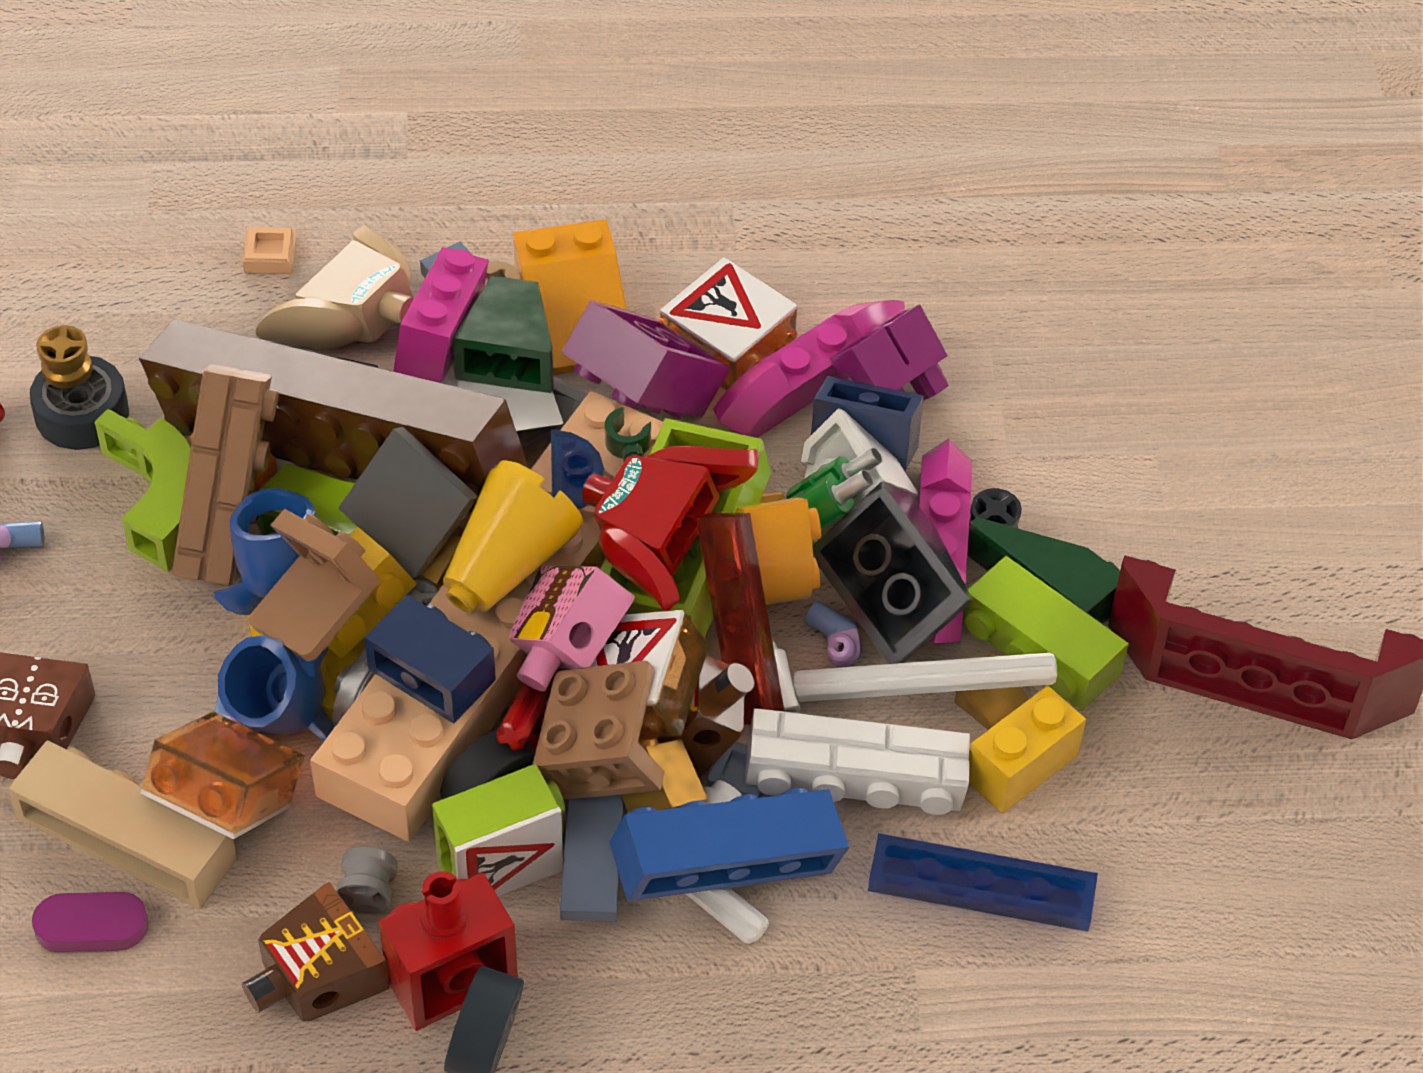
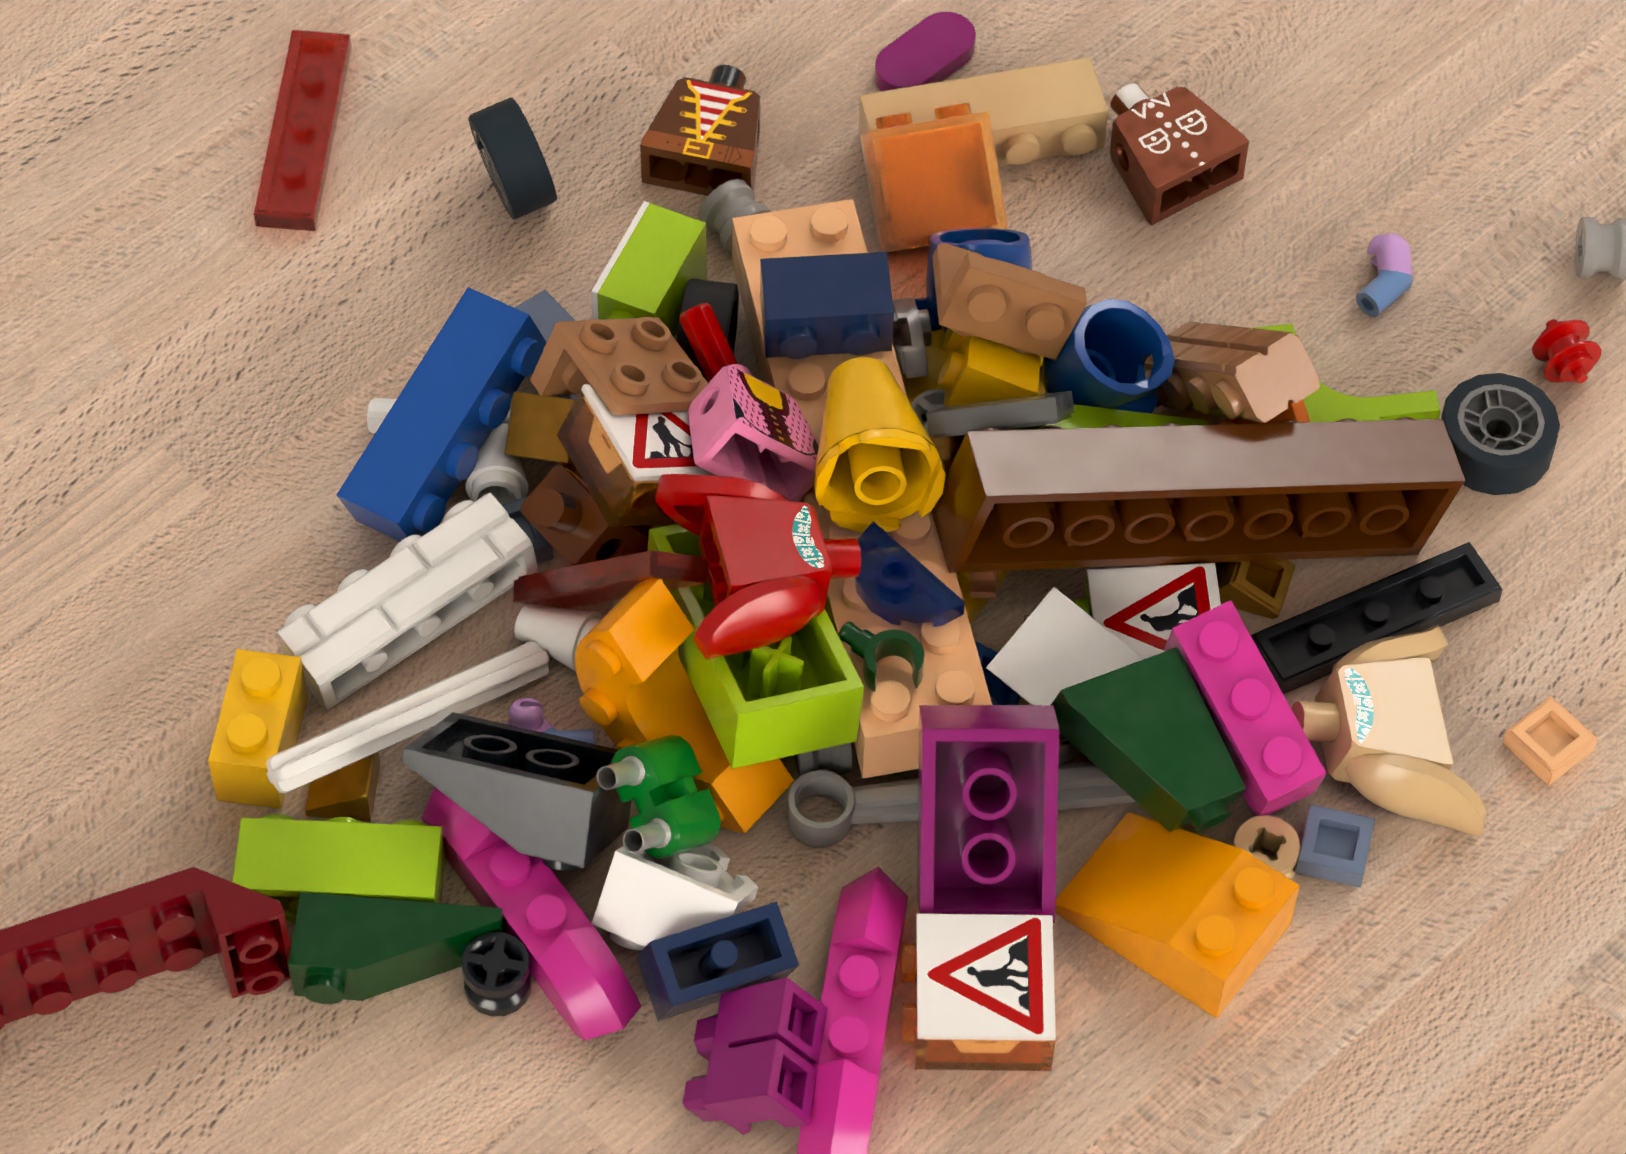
camera: 140 degrees right, 5 degrees up
pearl gold wheel [36,325,92,389] -> none
red brick [378,871,518,1031] -> none
clear blue plate [868,833,1098,932] -> none

